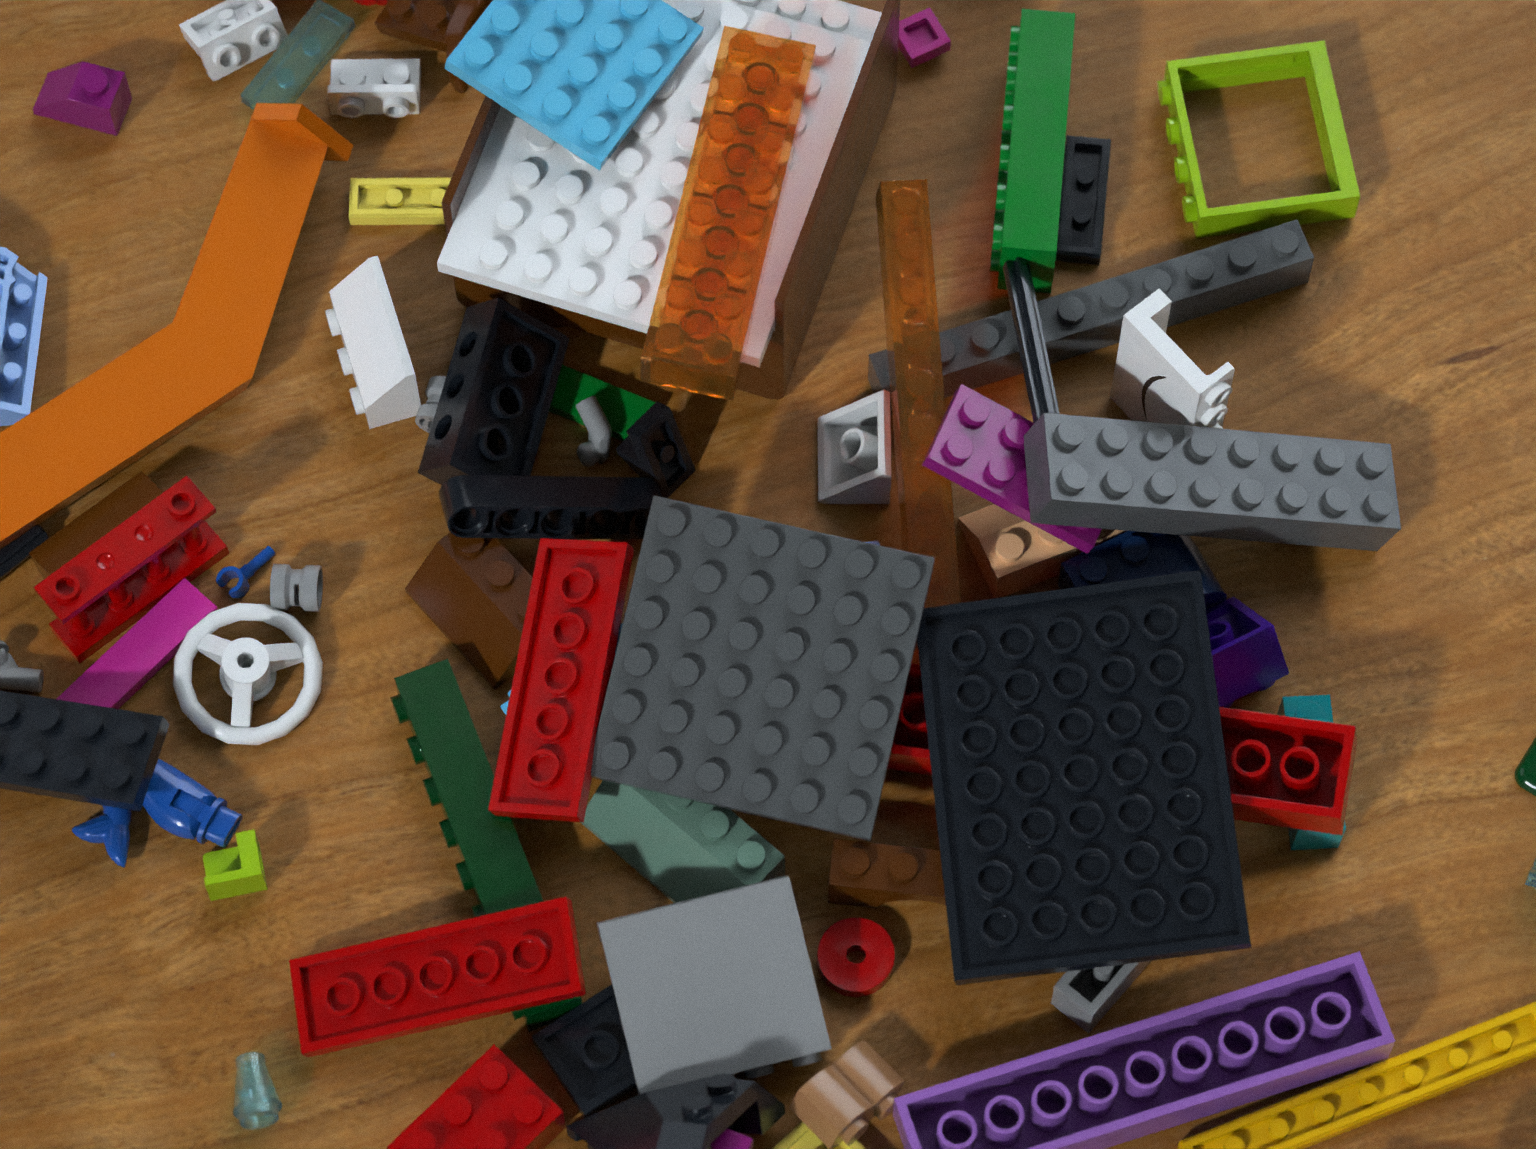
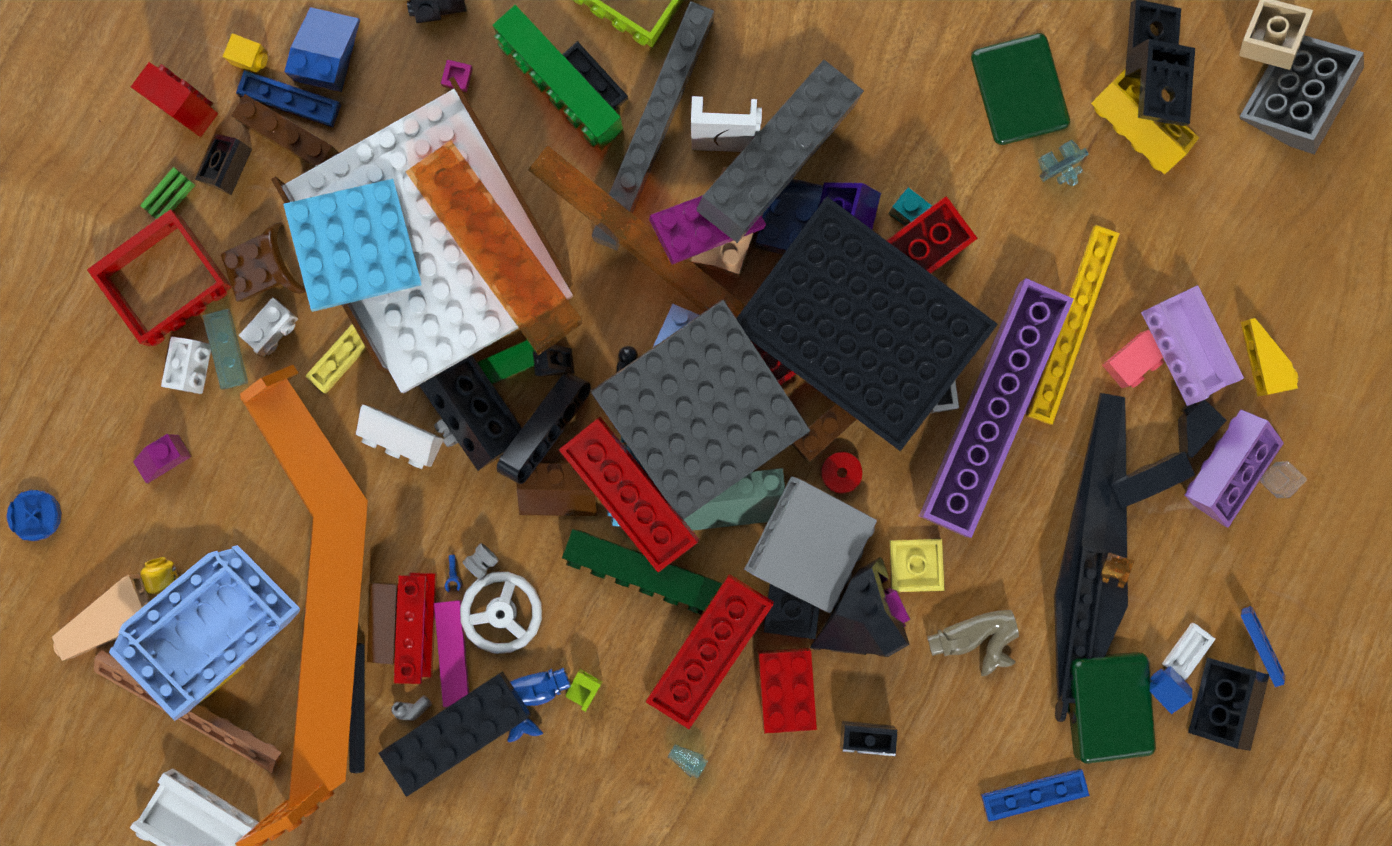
camera: 45 degrees left, 20 degrees up
light grey arm [575,396,612,467] -> none
medium nougat brick [789,1040,905,1149] -> none
white slope [818,389,891,504] -> none
black axle [1003,257,1060,423] -> none

